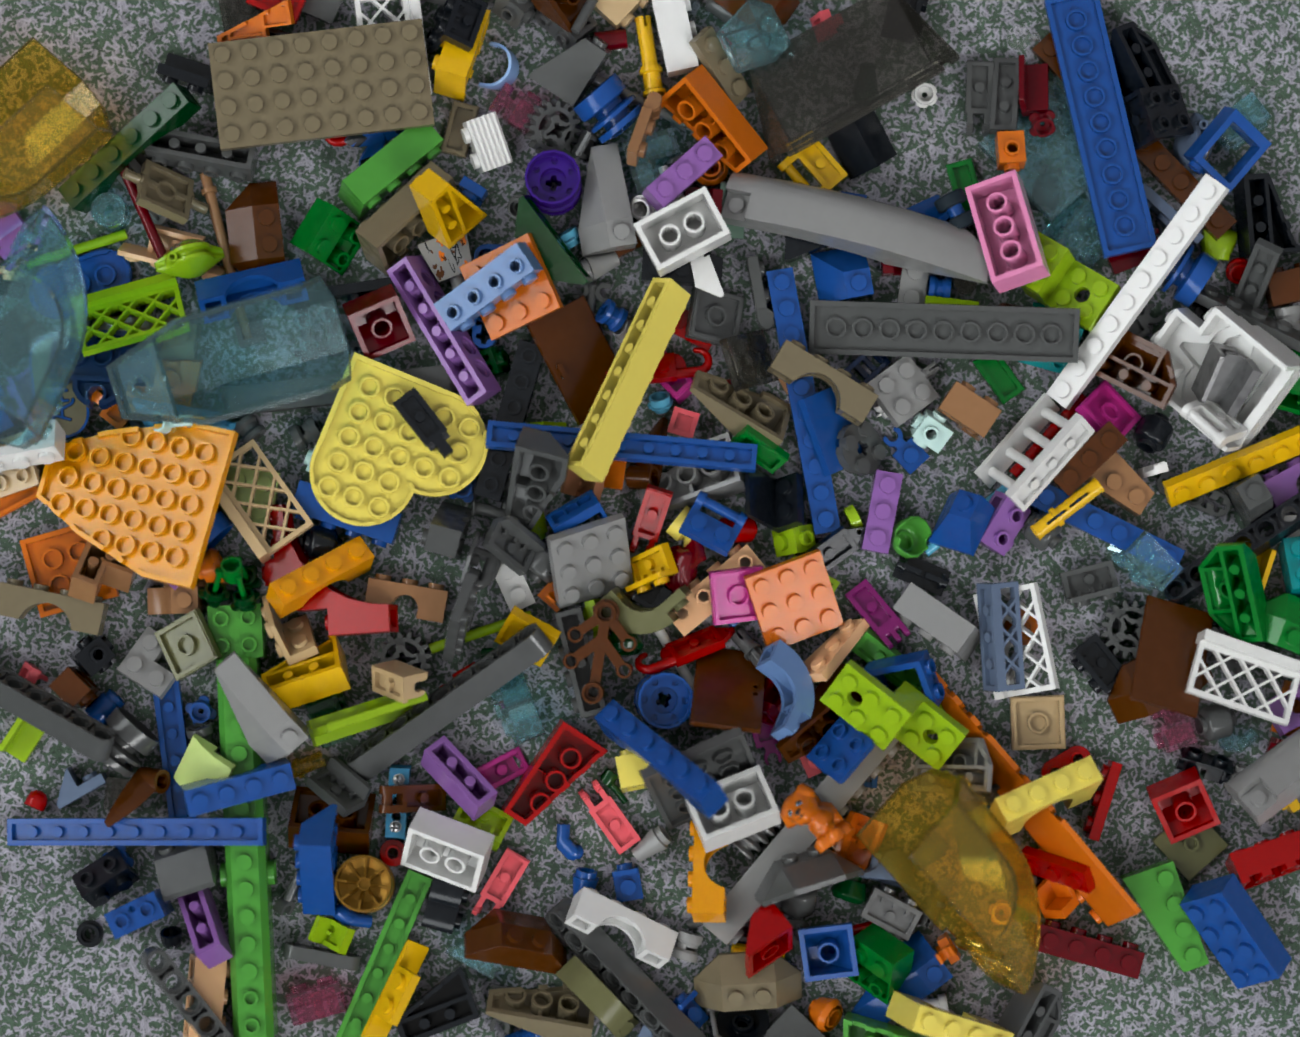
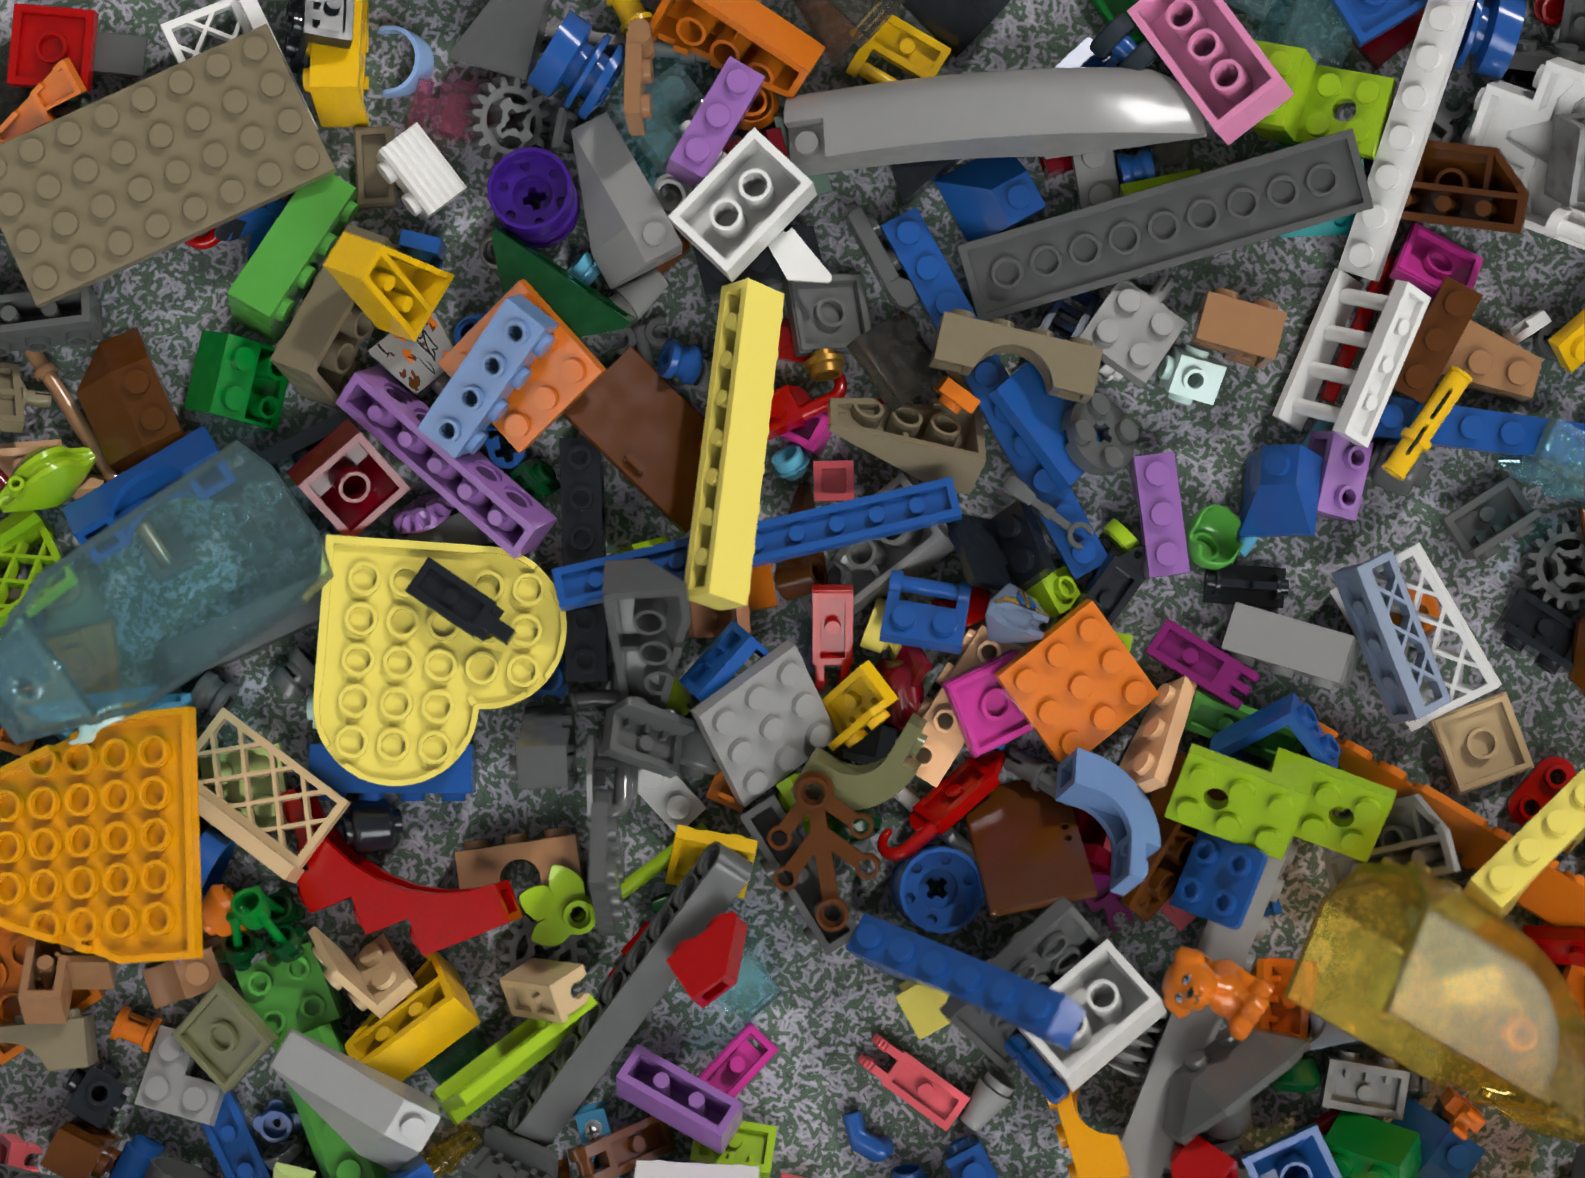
camera: 15 degrees left, 0 degrees up
light orange arch [266,536,375,619] -> none
red wedge [501,719,608,826] -> none
dark green hand [601,768,628,804] -> none
green tile [731,425,790,474] -> none
blue plate [882,427,930,475] -> none
green tile [972,359,1025,405] -> none
black head [1134,412,1173,454] -> none
none -> orange bush [110,1005,163,1053]
none -> medium lavender gear [393,491,454,534]
none -> lime plate [519,864,596,947]
none -> red slope [665,910,748,1008]
none -> pearl gold plate [804,348,845,382]
none -> orange plate [933,376,981,415]
none -> sand blue hat [986,583,1050,644]
none -> dark grey piece [1002,476,1094,549]
none -> blue axle [1004,1033,1069,1104]

